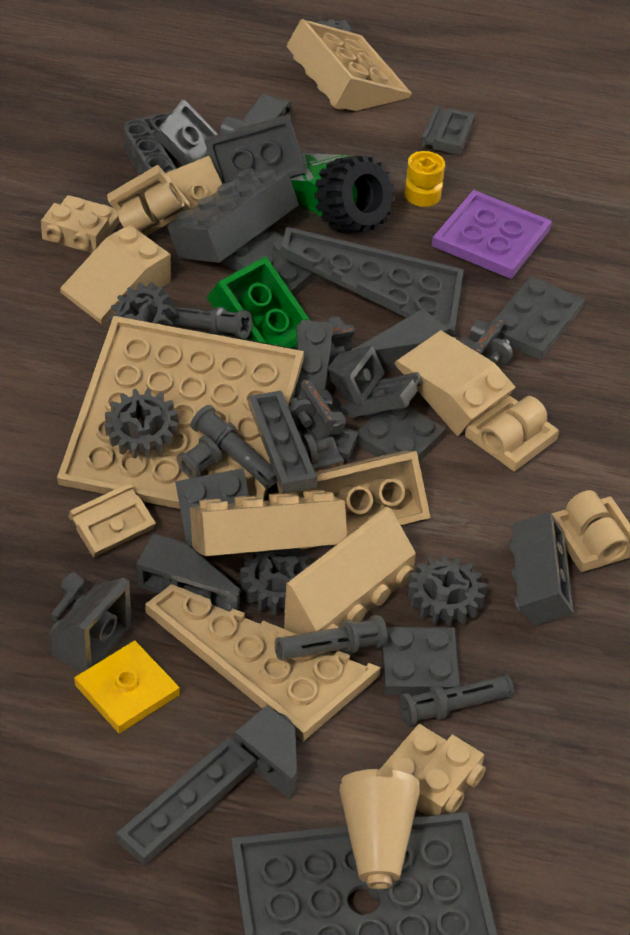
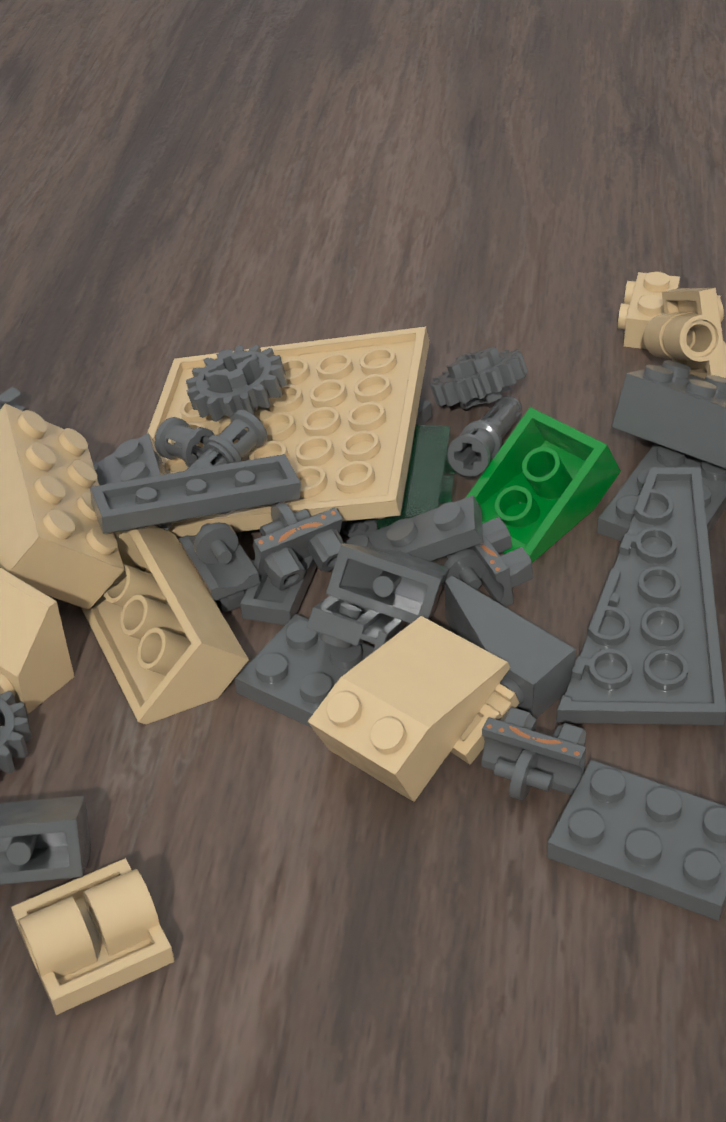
camera: 90 degrees right, 5 degrees down
tan slope [60,224,171,324] -> none
tan plate [68,482,156,558] -> none
tan plate [465,396,559,472] -> none

